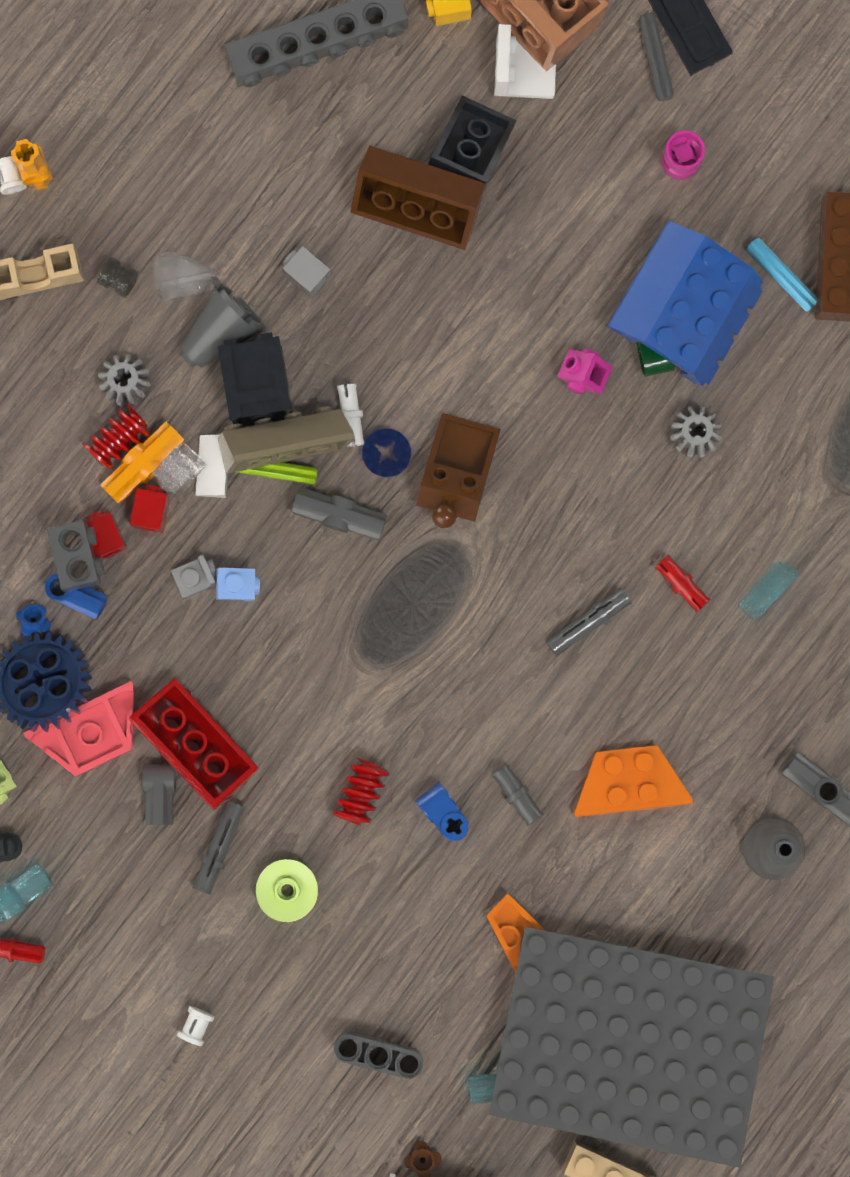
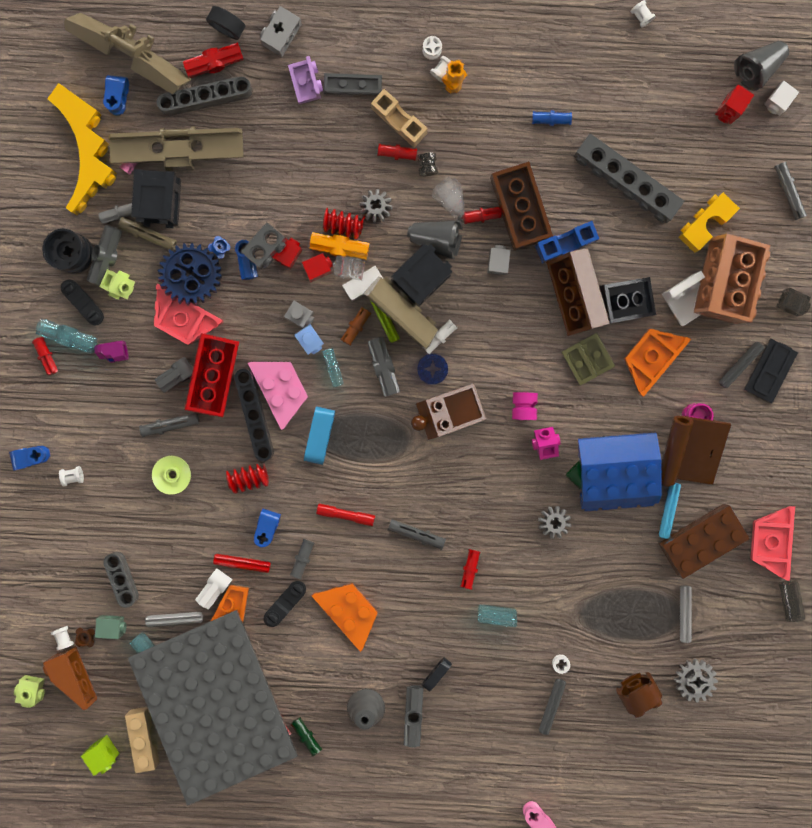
camera: 55 degrees right, 5 degrees up
none -> blue piece [9,446,50,471]
none -> magenta rock [94,341,129,363]
none -> sand green brick [95,615,127,639]
none -> light grey axle [145,612,203,627]
none -> white piece [195,568,232,609]
none -> red axle [213,554,271,573]
none -> black beam [235,369,274,462]
none -> bright pink wing [248,362,308,430]
none -> black piece [264,581,306,627]
none -> dark green pin [290,717,322,757]
none -> dark azure beam [304,406,335,465]
none -> red piece [316,503,375,527]
none -> clear light blue axle [322,348,344,387]
none -> dark orange pin [340,307,371,346]
none -> red pin [377,144,417,161]
none -> black beam [421,657,452,692]
none -> red axle [463,207,502,224]
none -> reddish brown brick [490,162,553,251]
none -> dark pink wheel [512,392,538,420]
none -> blue pin [532,110,572,126]
none -> blue arch [535,221,599,264]
none -> olive slope [562,333,615,386]
none -> orange wing [624,329,691,397]
none -> reddish brown door [661,415,731,487]

